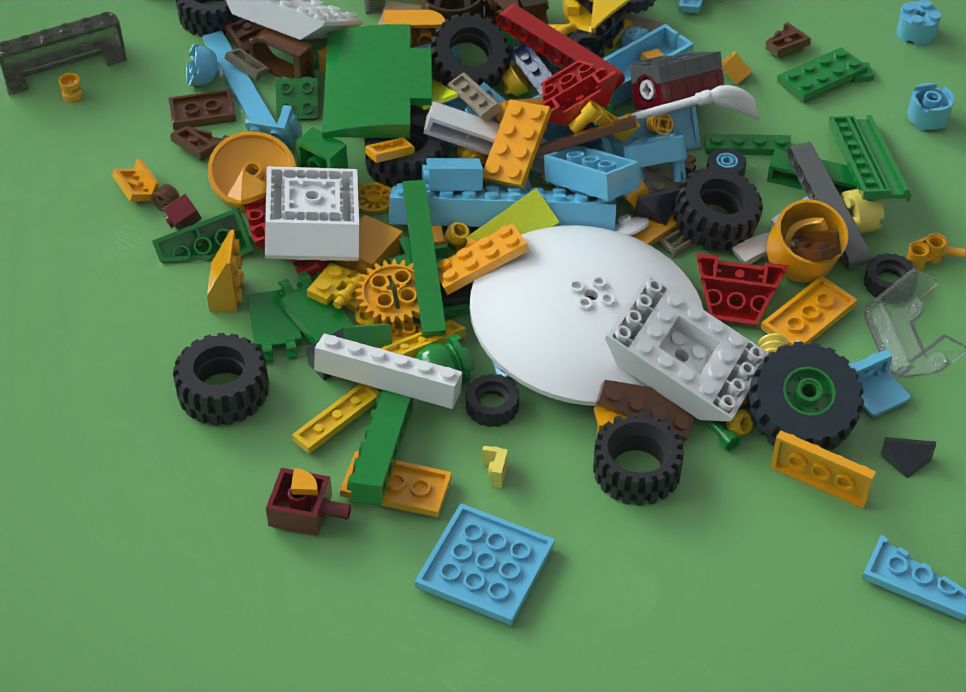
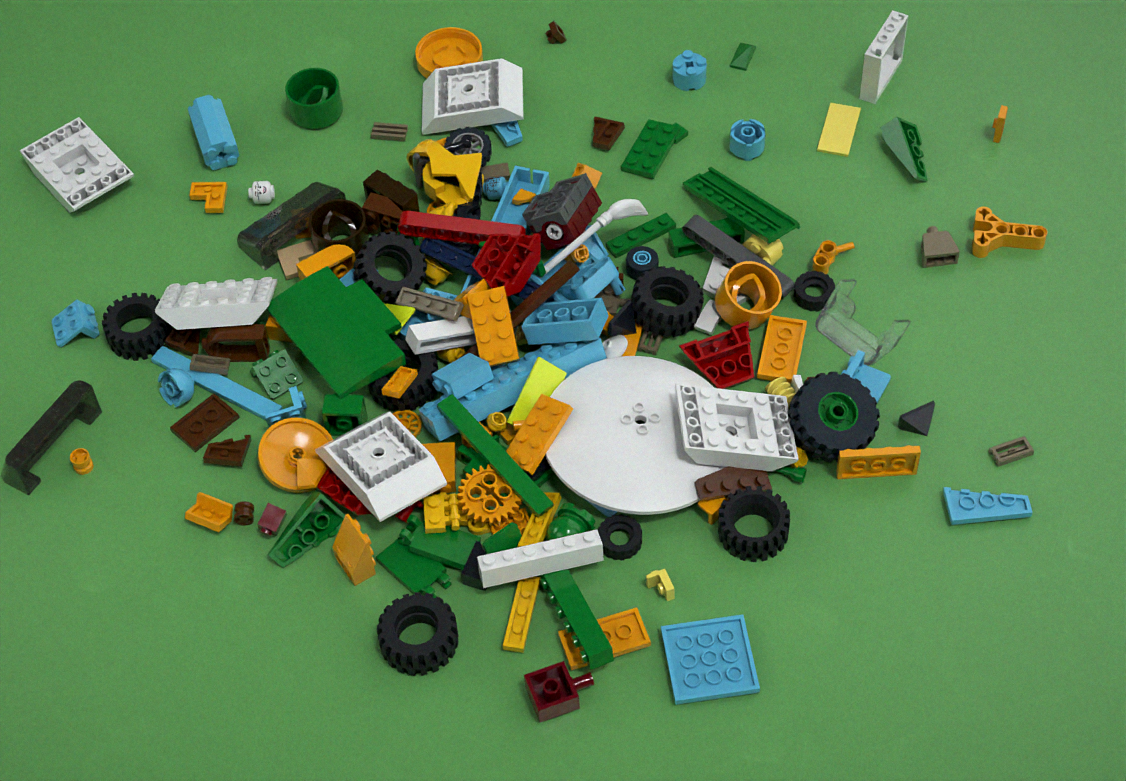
camera: 30 degrees left, 5 degrees up
light orange tile [291,468,318,495] -> none
yellow beam [569,101,641,142] -> none
reddish brown bracket [790,229,842,261] -> none

